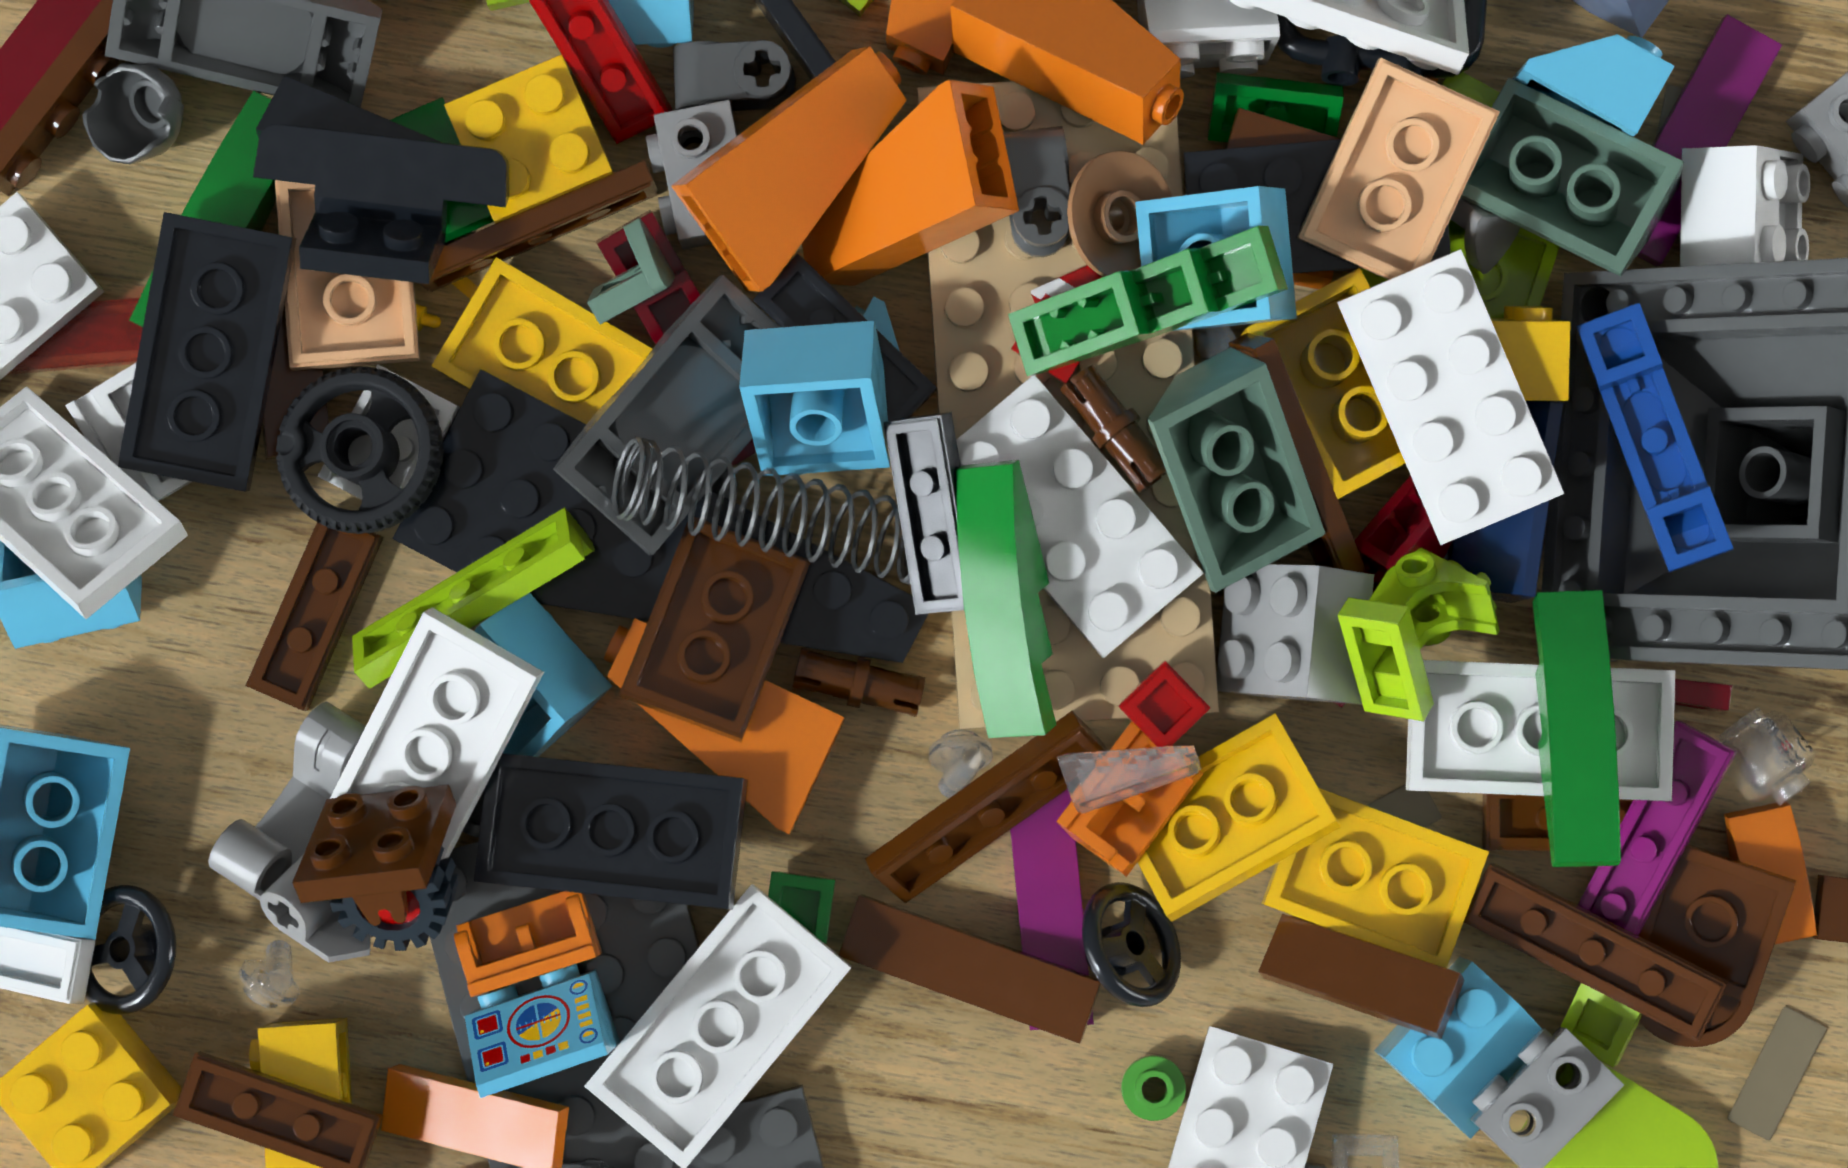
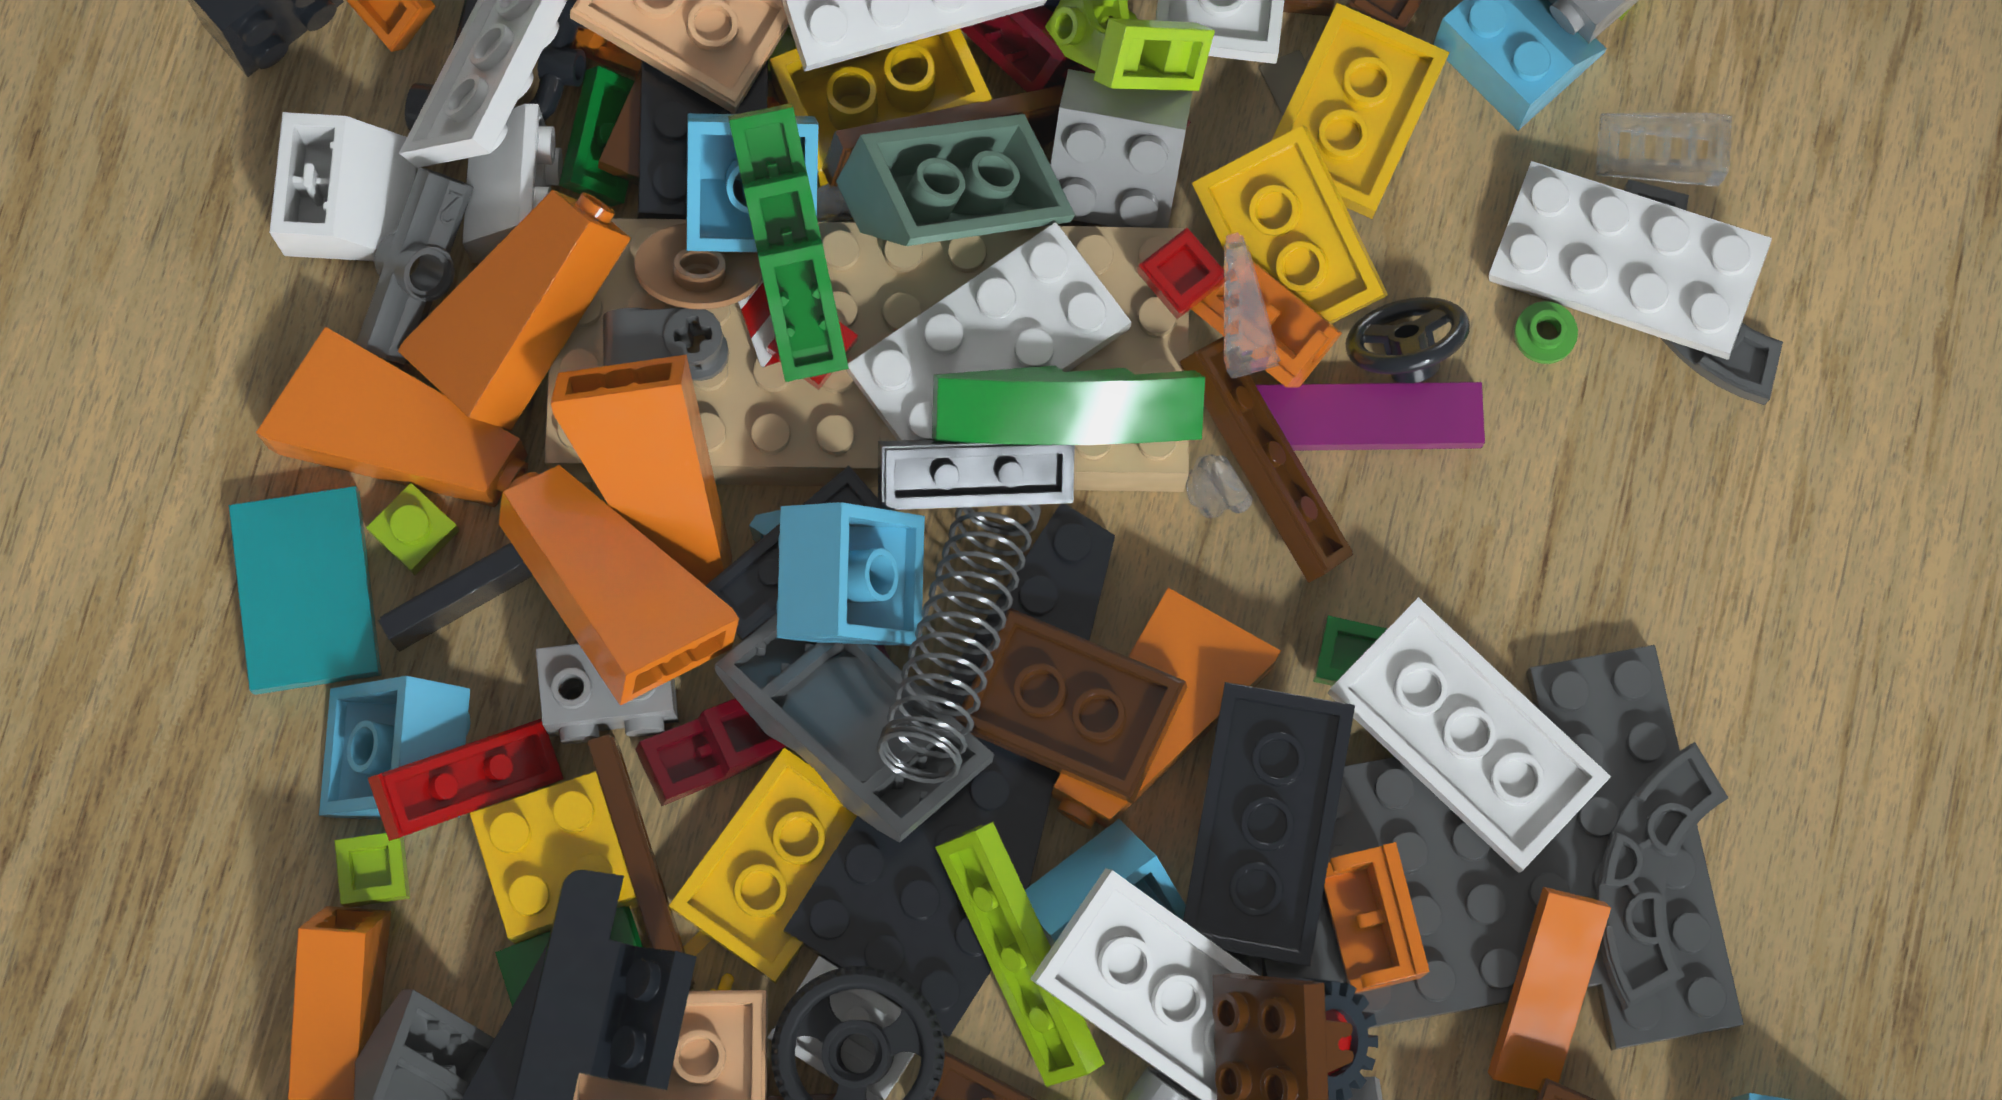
camera: 90 degrees left, 10 degrees down
medium azure slope [465,964,620,1098] -> none
sand green tile [587,218,675,324] -> none
dark grey piece [673,40,796,111] -> none
reddish brown pin [792,648,926,717] -> none
reddish brown tile [839,894,1101,1044] -> none
reddish brown pin [1060,364,1167,493] -> none
reddish brown tile [1258,914,1465,1040] -> none

